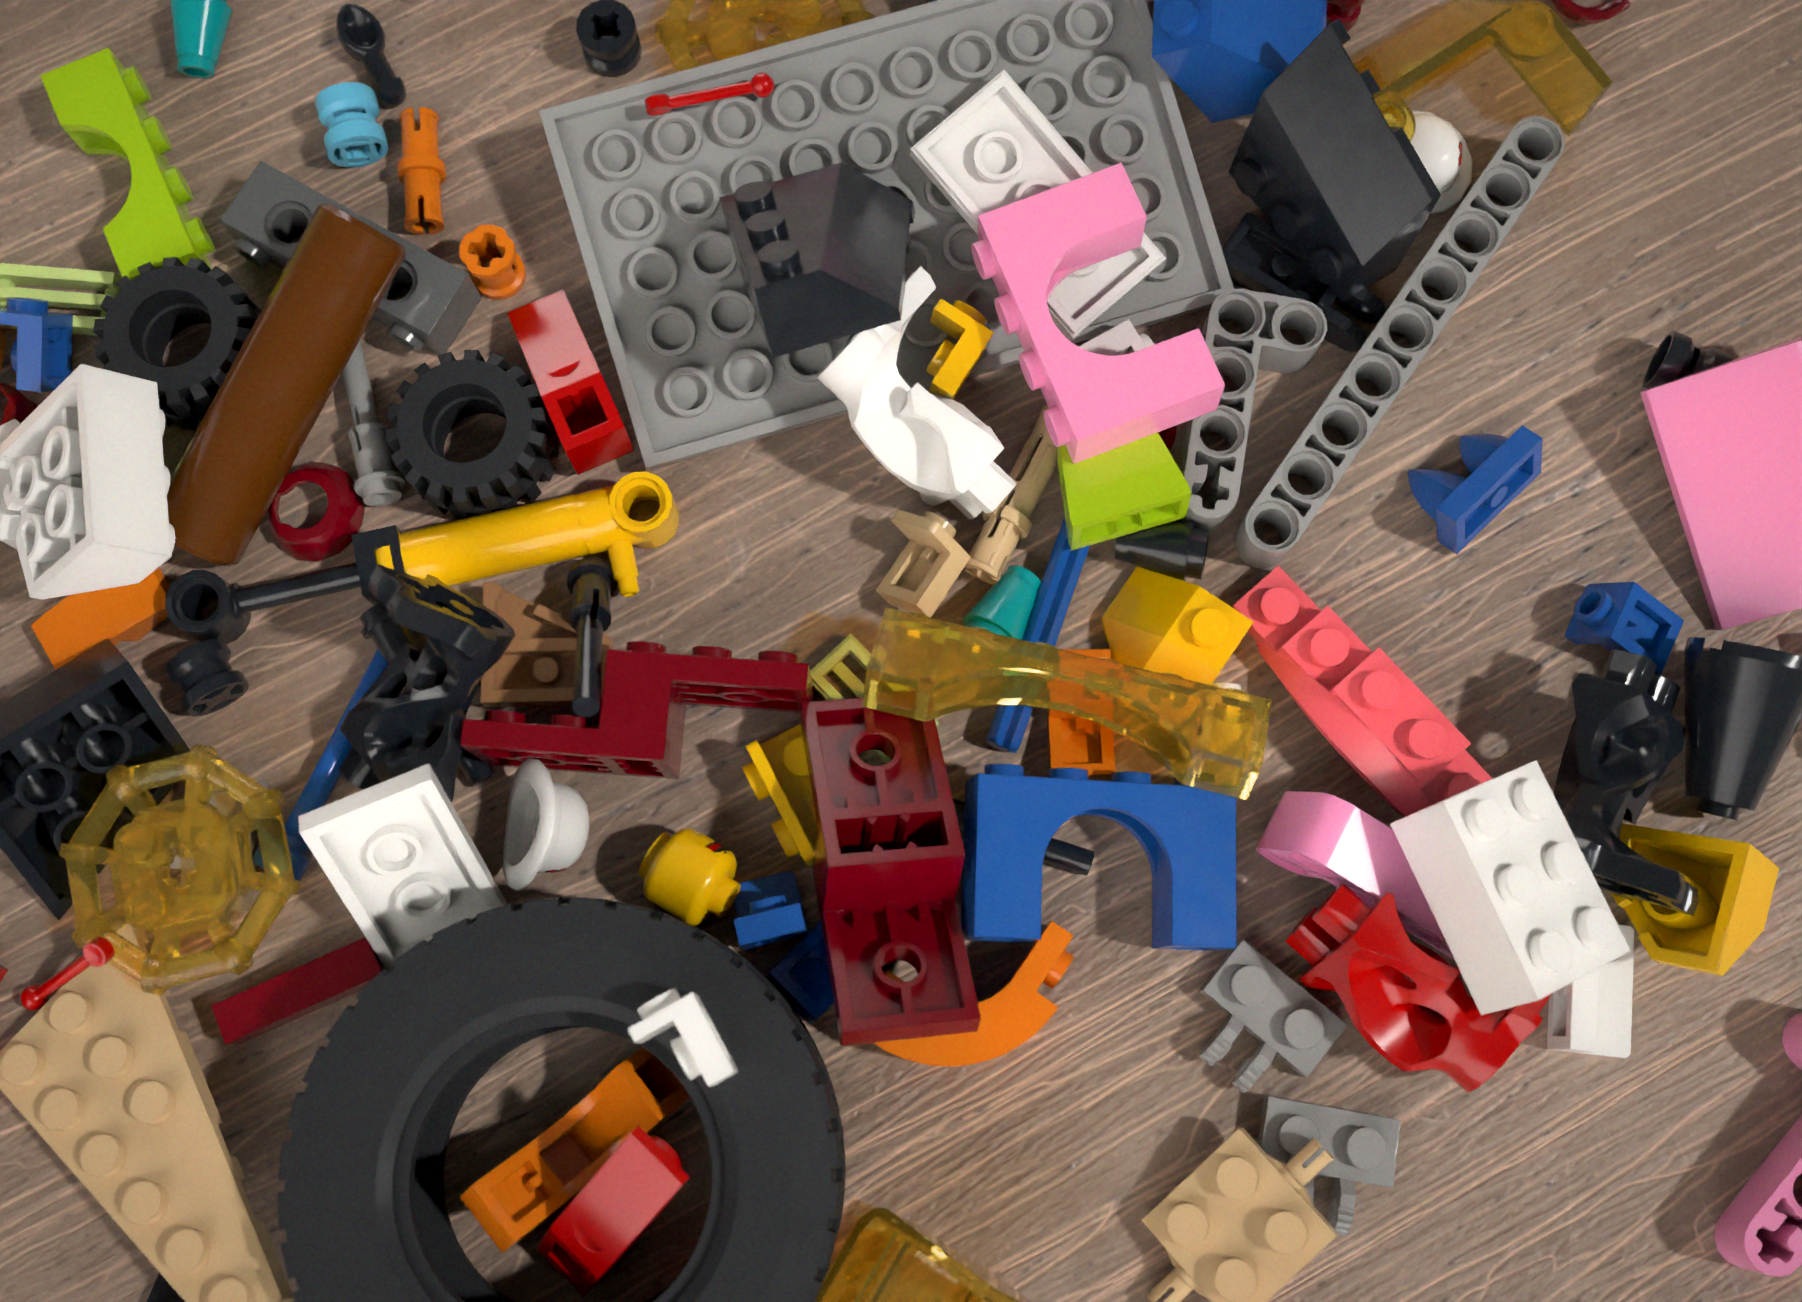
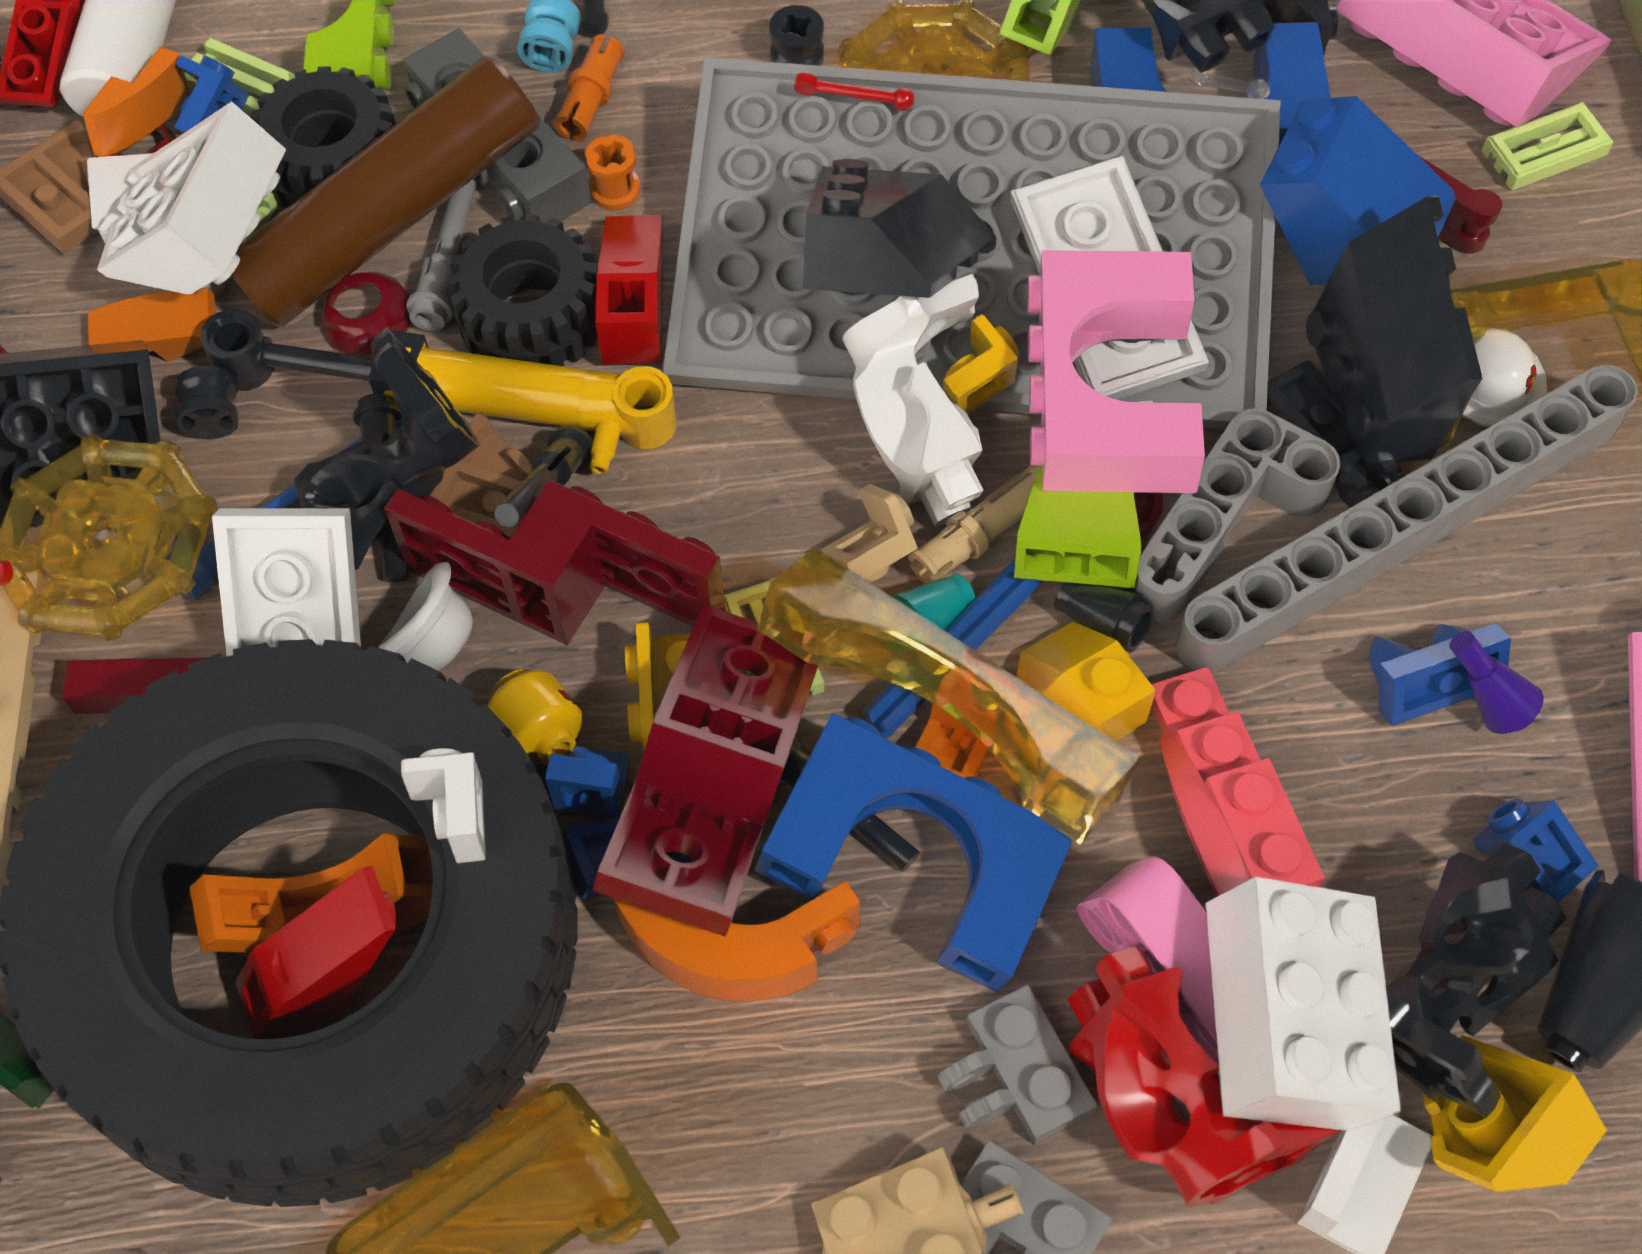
camera: 25 degrees right, 15 degrees down
none -> dark purple cone [1449,631,1544,734]

